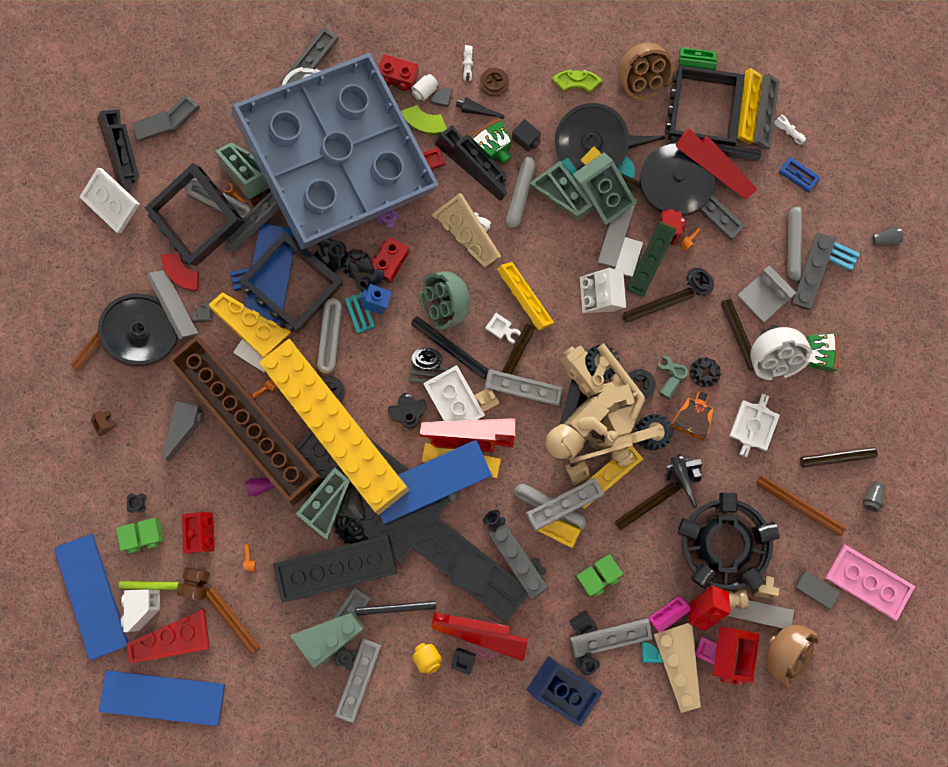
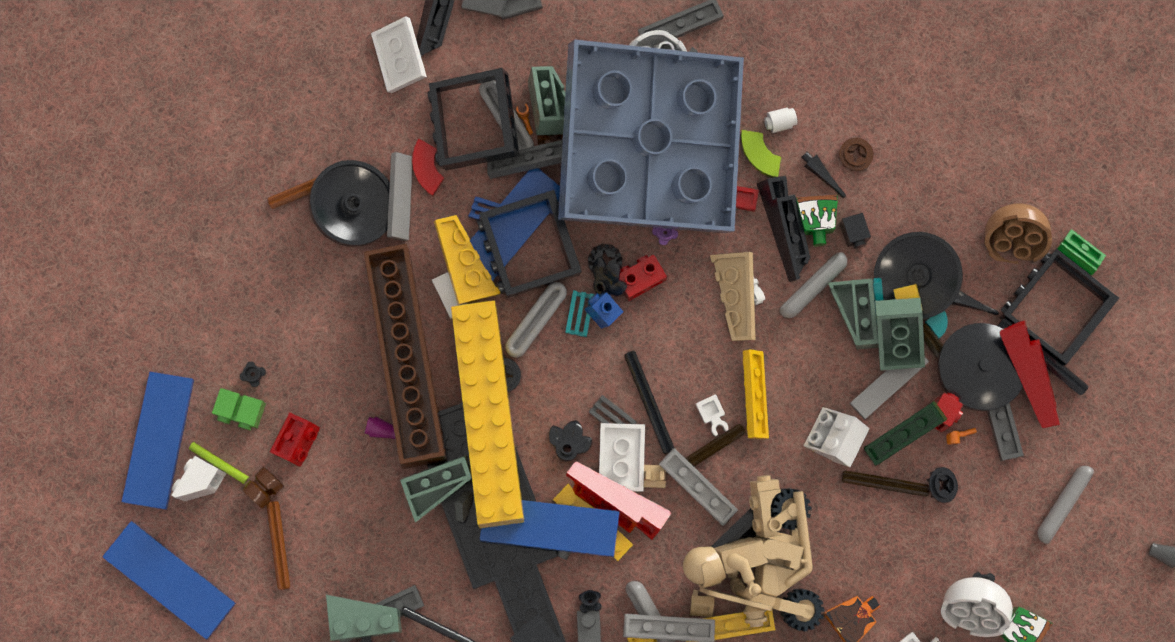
camera: 25 degrees right, 0 degrees up
reddish brown tile [91,410,116,437] -> none
red wing [127,609,210,664] -> none
dark grey slope [162,402,204,461] -> none
dark grey tile [192,302,212,322] -> none
orange hand [243,544,256,572] -> none
orange hand [252,380,278,398] -> none
black plate [273,535,398,603] -> none
black plate [314,238,346,273] -> none
black gear [334,516,363,544] -> none
red brick [378,54,419,91] -> none
black gear [412,348,442,372] -> none
sand green cylinder [419,271,470,330] -> none
dark grey tile [430,88,452,107] -> none
white piece [462,45,473,81] -> none
lime tile [551,70,603,94] -> none
white tile [615,237,643,278] -> none
black gear [628,369,656,399] -> none
sand green bar [657,355,688,400] -> none
black gear [690,357,721,388] -> none
dark brown axle [721,299,754,370] -> none
yellow plate [737,68,763,144] -> none
light grey bracket [738,265,796,322] -> none
dark grey plate [754,74,779,150] -> none
white piece [774,115,806,145] -> none
blue tile [779,157,820,193] -> none
dark grey plate [791,233,836,310] -> none
medium azure tile [828,242,860,271] -> none

